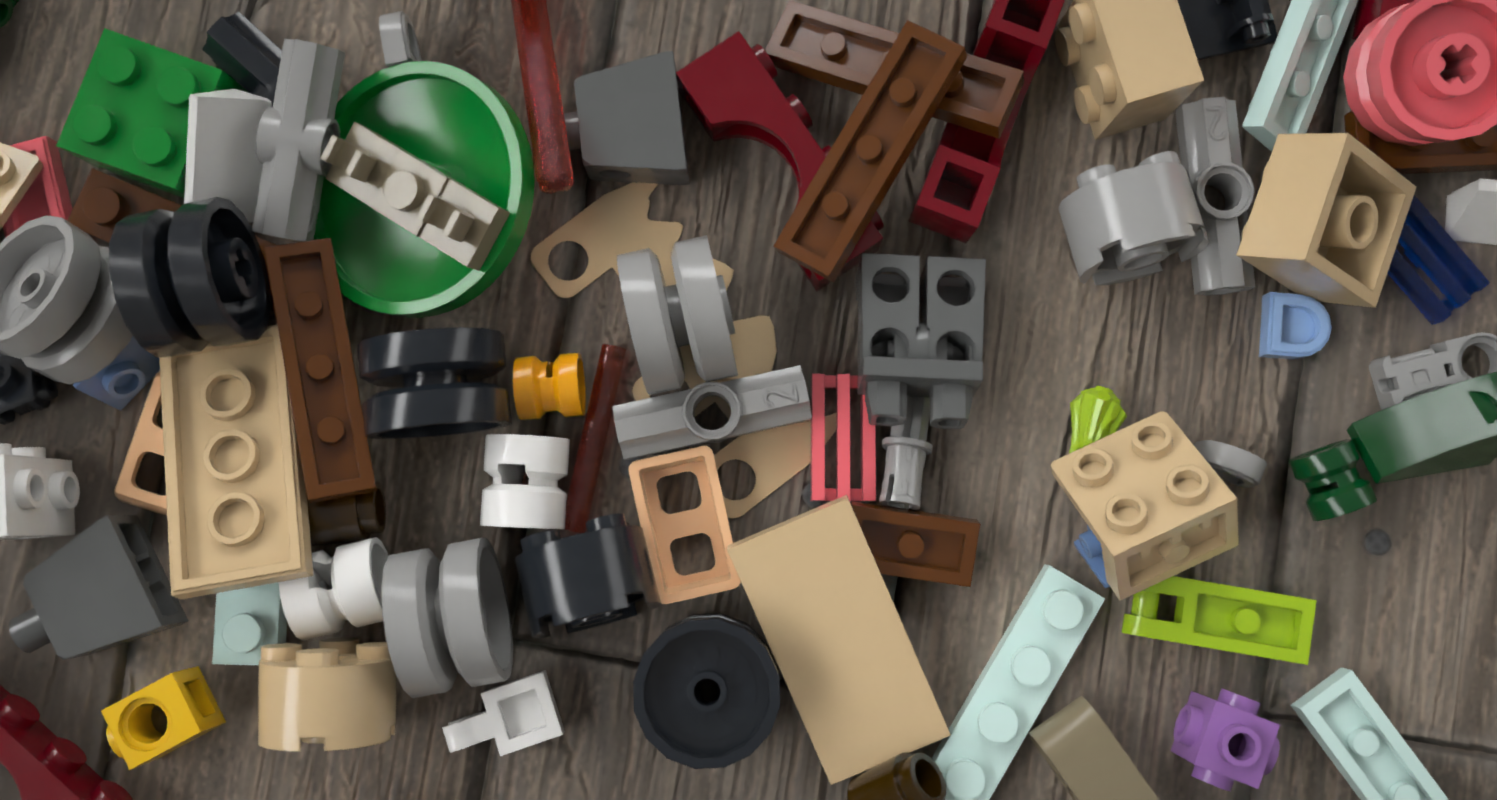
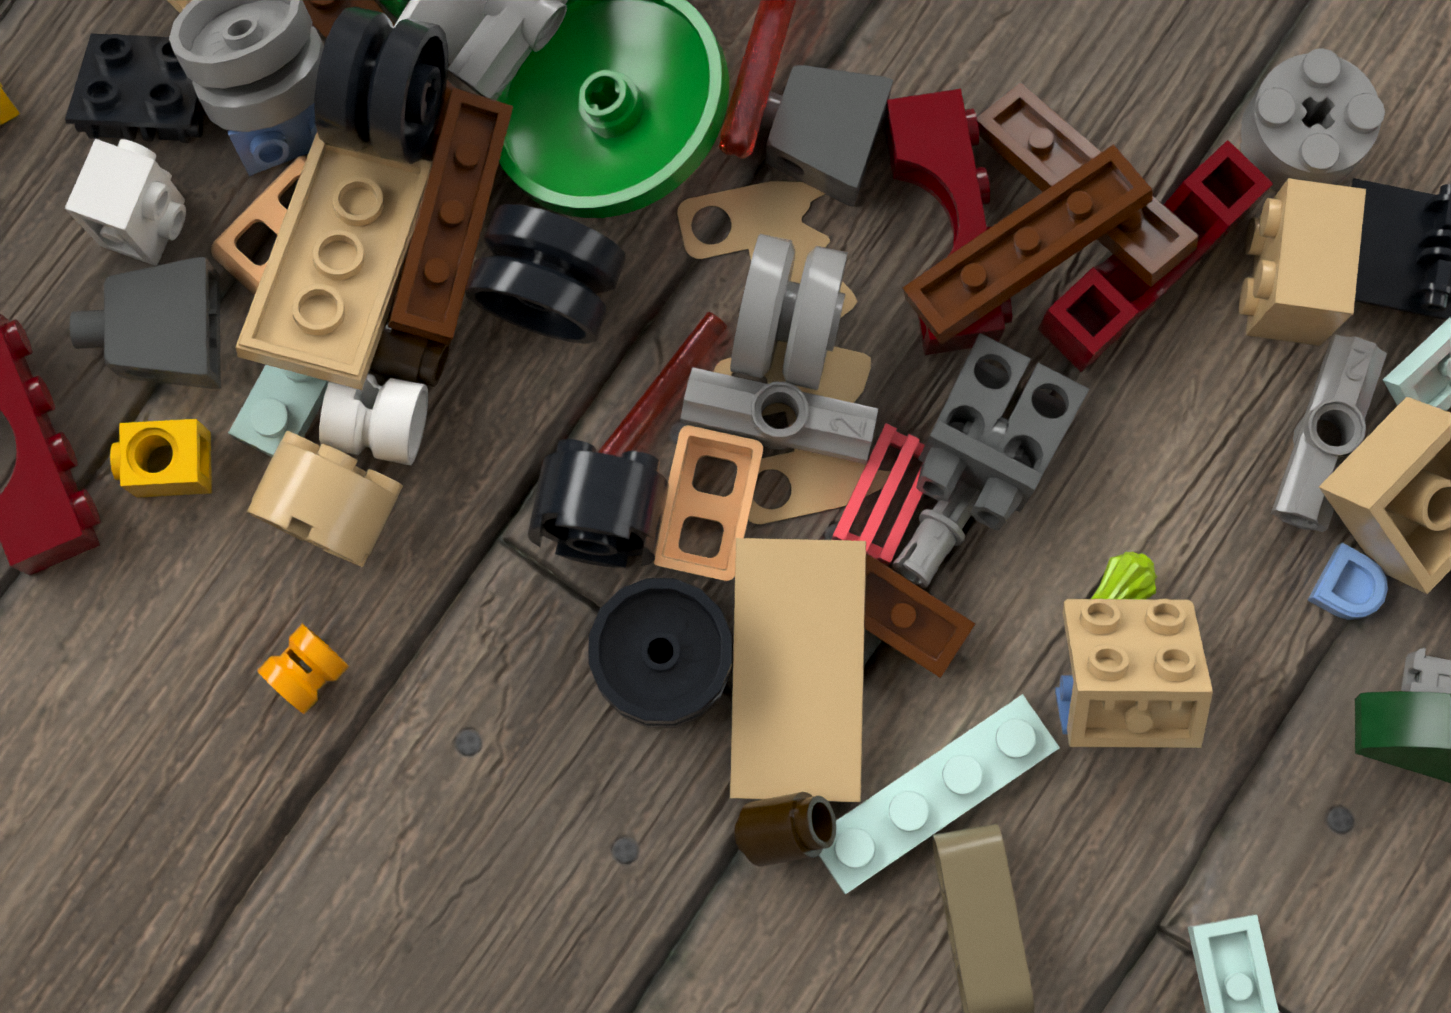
camera: 20 degrees right, 5 degrees down
plate [321,122,510,271] -> none
light grey wheel [381,538,513,698] -> none
white plate [442,670,565,756] -> none
white wheel [480,434,570,529] -> none
light orange wheel [513,353,586,420] -> none
light grey brick [1058,151,1209,285] -> none
lime plate [1121,576,1317,665] -> none
medium lavender brick [1170,688,1280,792] -> none
light grey tile [1194,440,1268,488] -> none
dark green wheel [1288,439,1377,521] -> none

